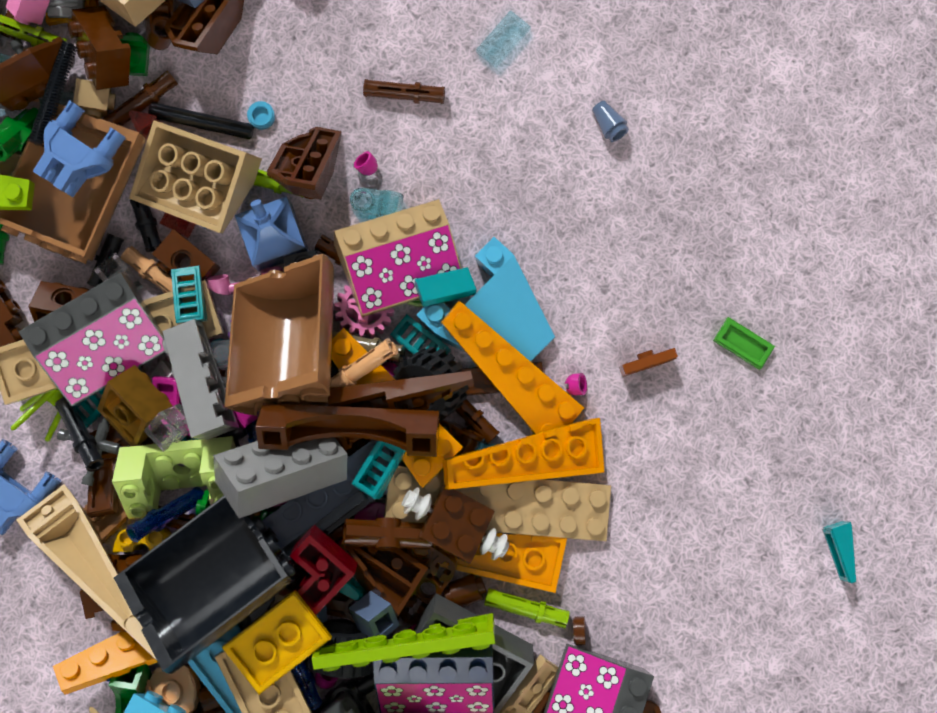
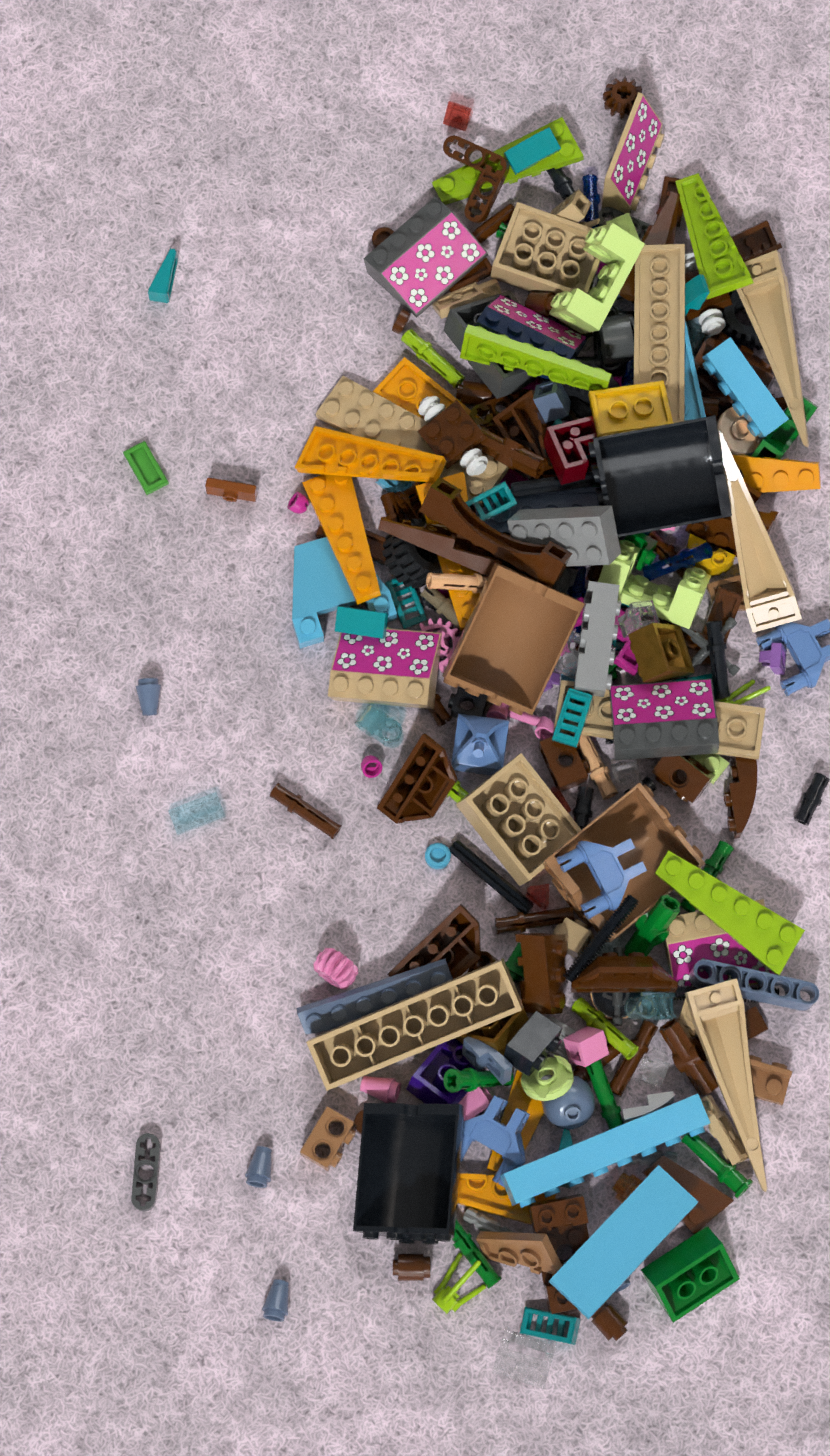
camera: 155 degrees left, 10 degrees down
none -> medium lavender tile [759,643,787,675]

